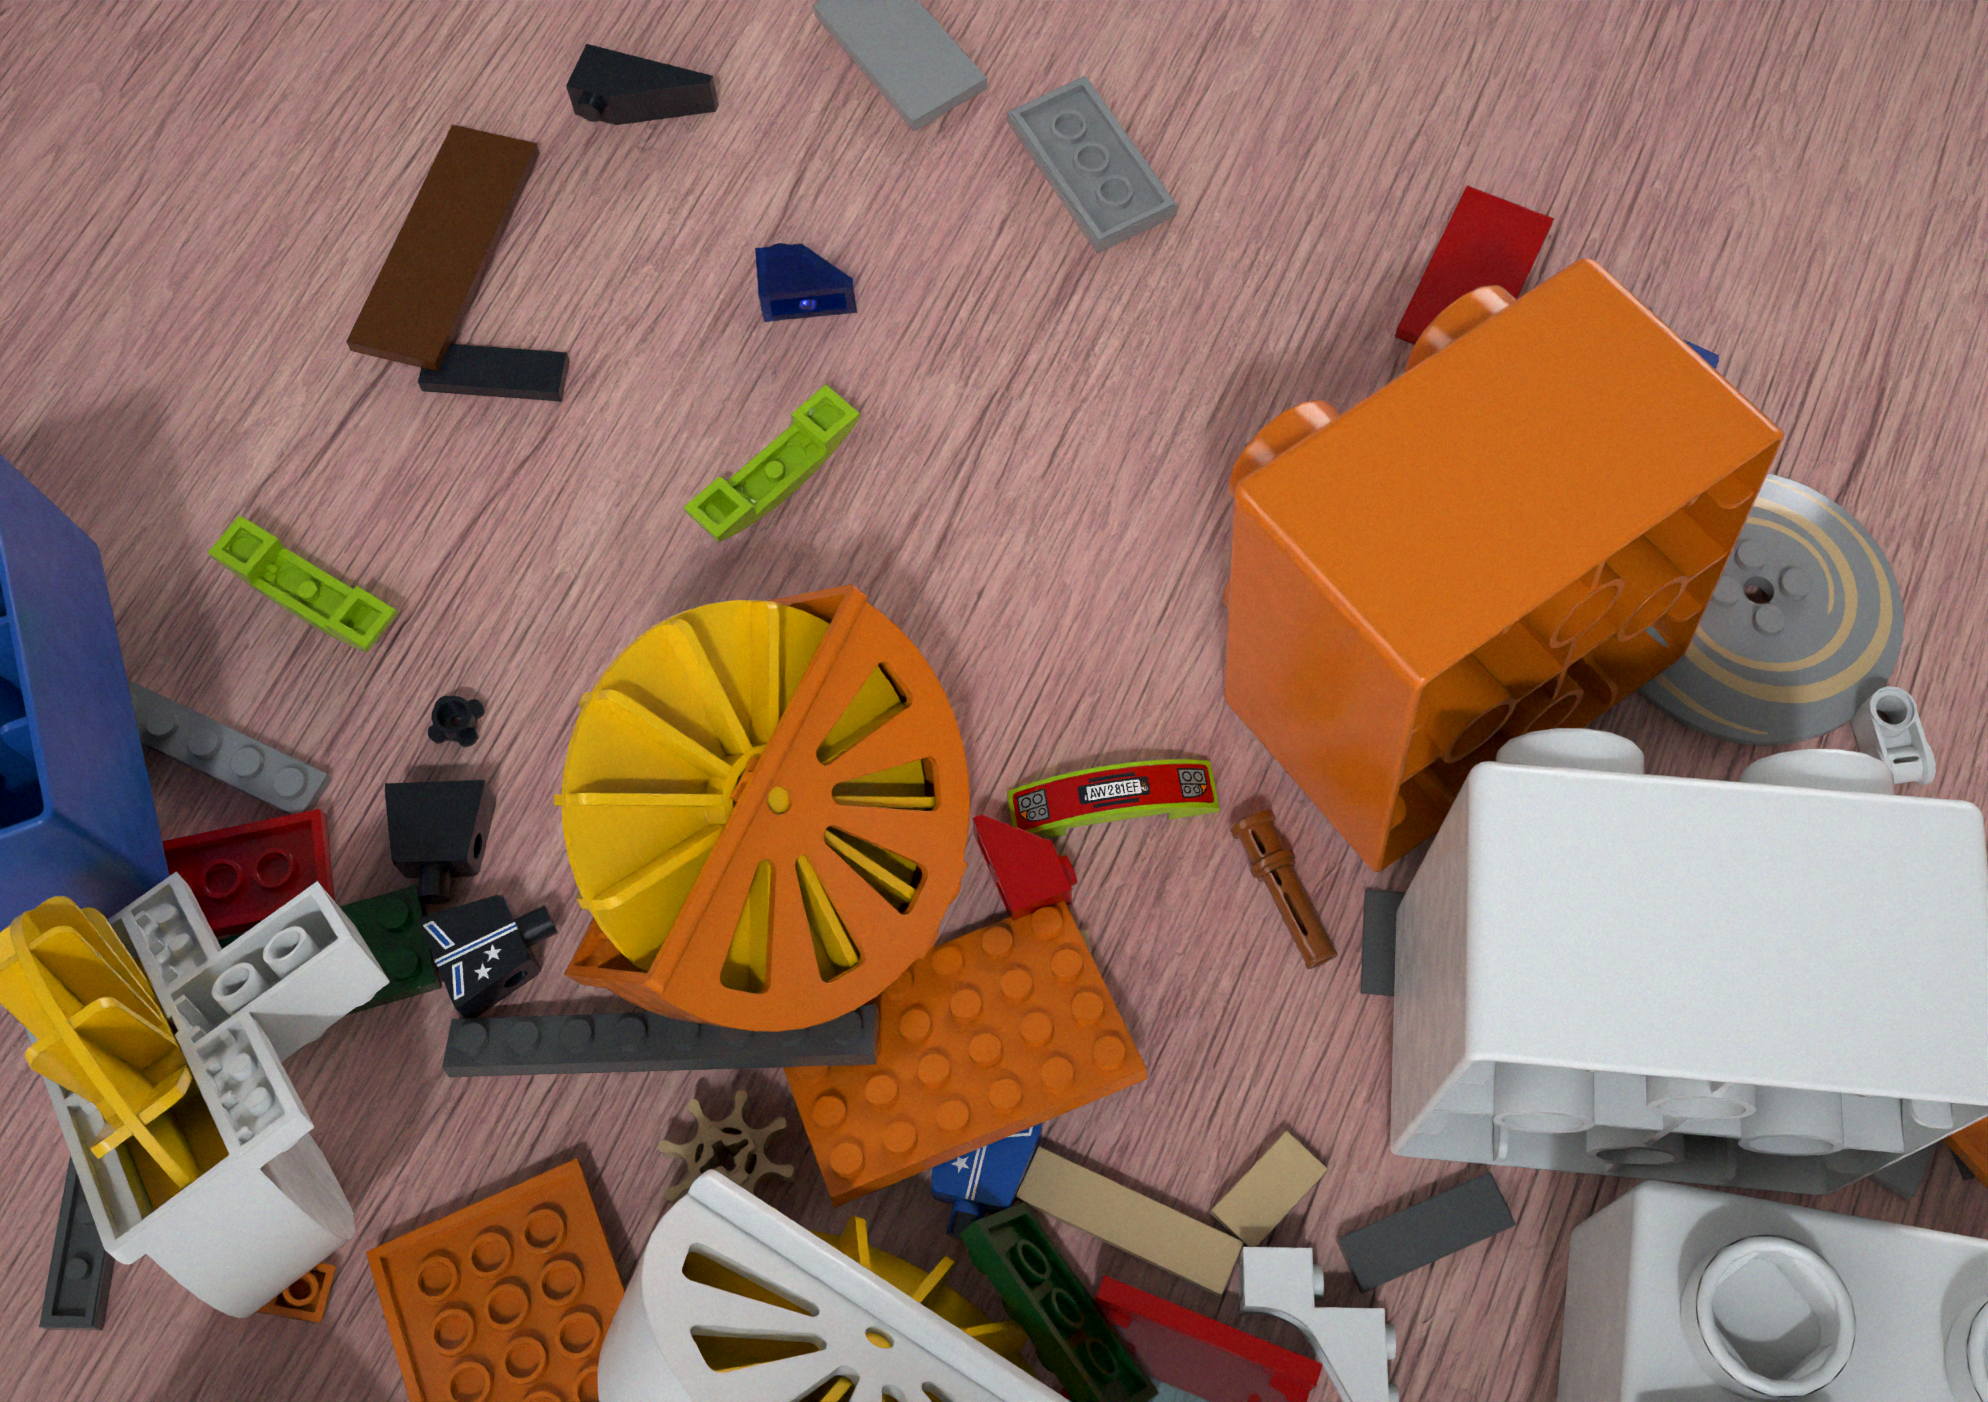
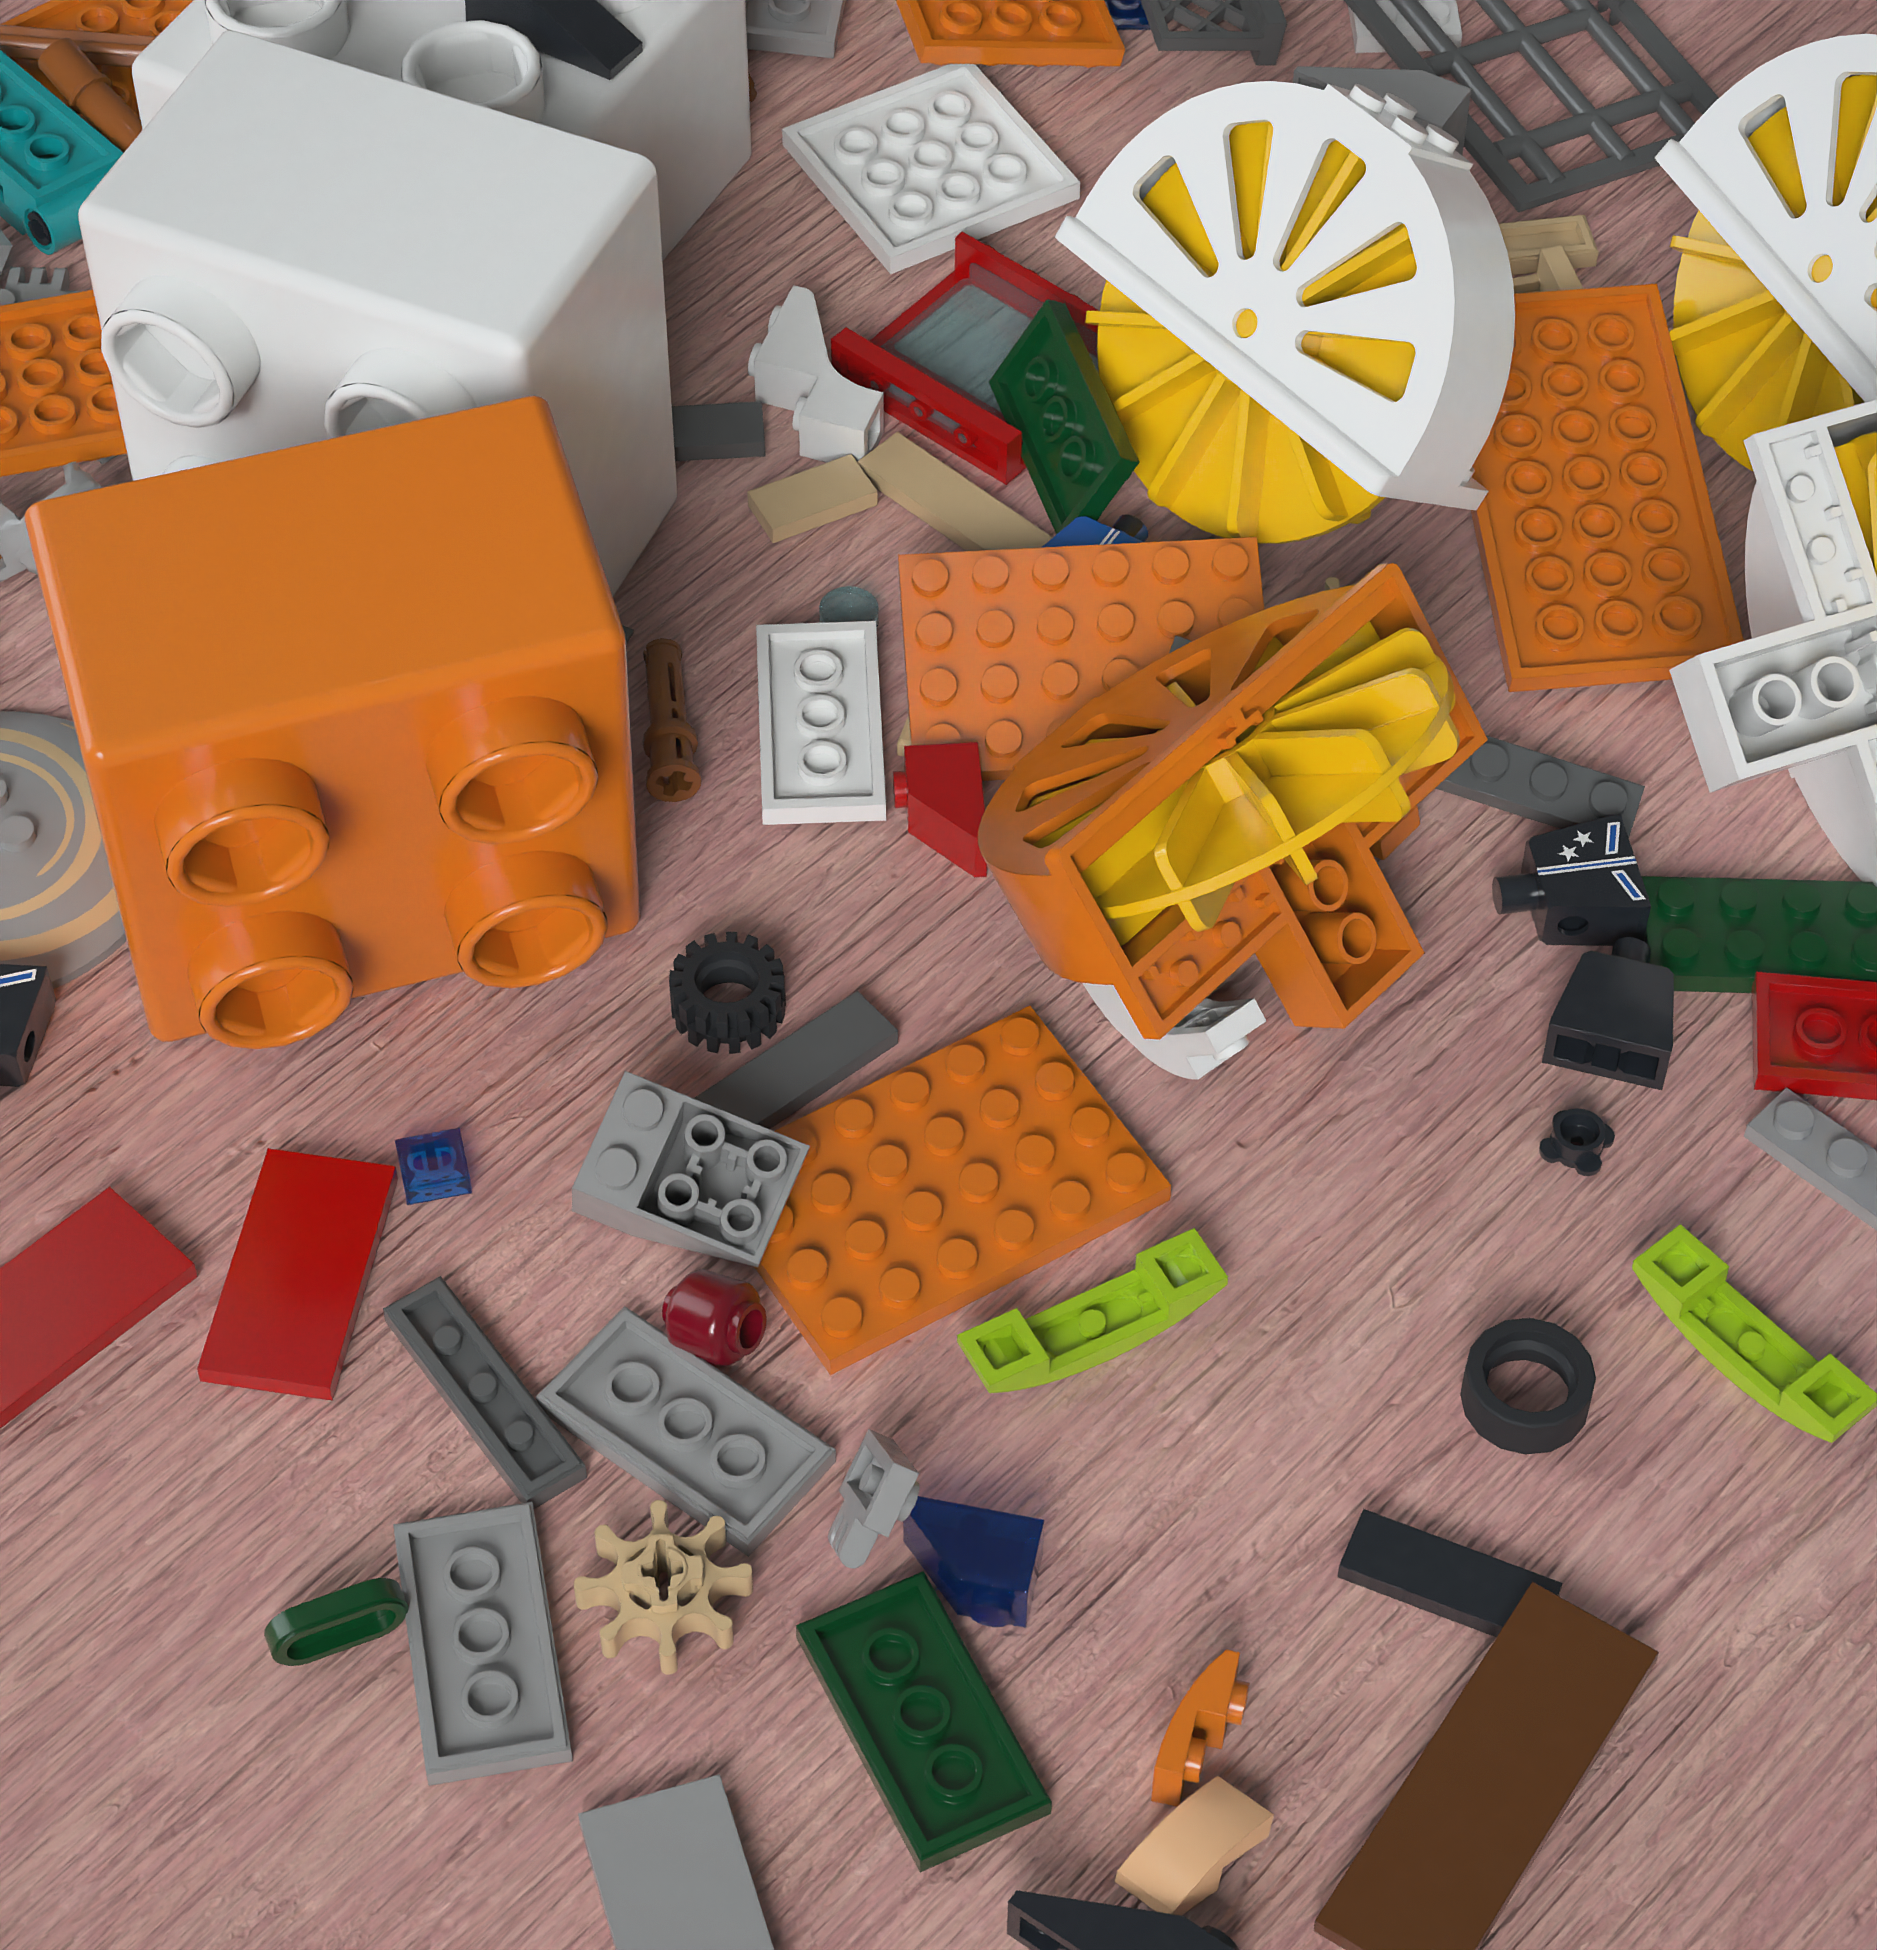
camera: 165 degrees left, 15 degrees down
slope [1007,759,1220,839] -> none
none -> red tile [197,1148,398,1401]
none -> dark green tile [264,1578,408,1666]
none -> dark grey tile [383,1276,587,1509]
none -> light grey tile [536,1306,836,1557]
none -> light grey slope [572,1071,810,1267]
none -> tan gear [574,1500,753,1675]
none -> dark red head [662,1269,767,1366]
none -> black tyre [669,932,786,1054]
none -> dark grey tile [693,991,898,1129]
none -> orange plate [754,1005,1171,1376]
none -> white plate [756,621,886,825]
none -> dark green tile [796,1571,1052,1873]
none -> clear light blue tile [819,586,879,630]
none -> light grey hinge [828,1429,920,1568]
none -> light nougat slope [1115,1776,1274,1915]
none -> orange slope [1151,1649,1250,1807]
none -> black tyre [1460,1318,1596,1455]

